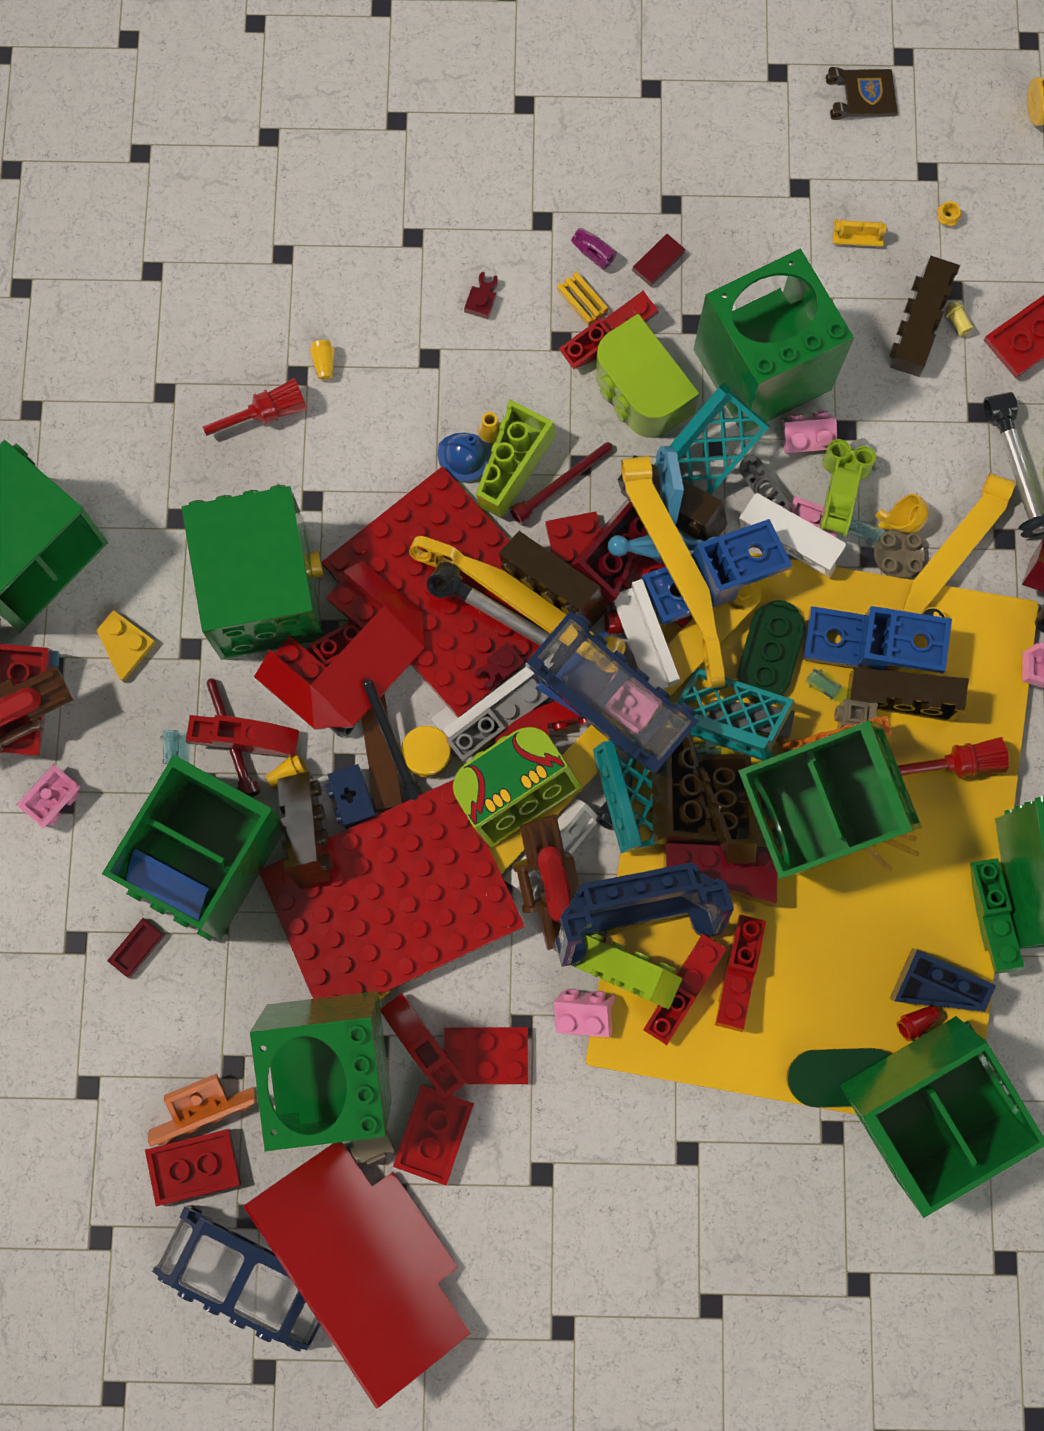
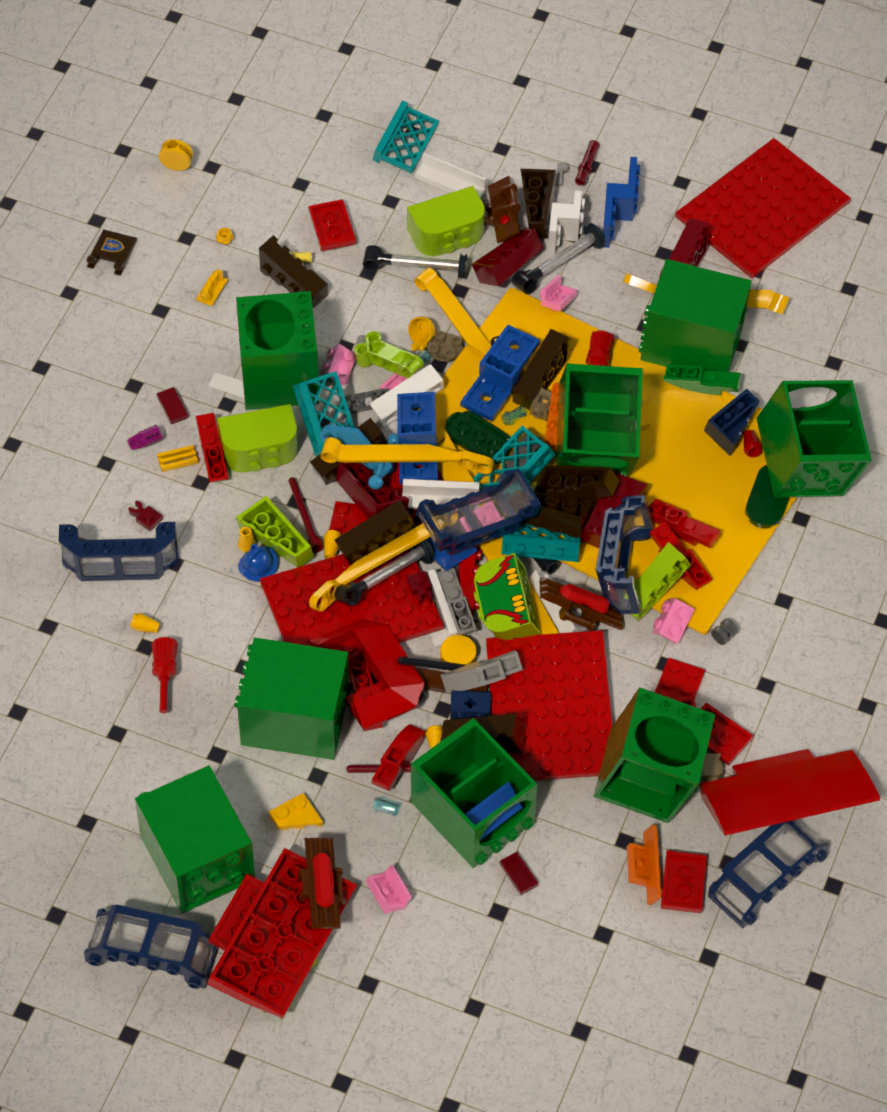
camera: 70 degrees left, 20 degrees down
none -> dark blue windscreen [58,521,178,581]
none -> yellow cone [324,530,341,559]
none -> light grey slope [440,650,523,694]
none -> dark grey wheel [711,618,738,645]

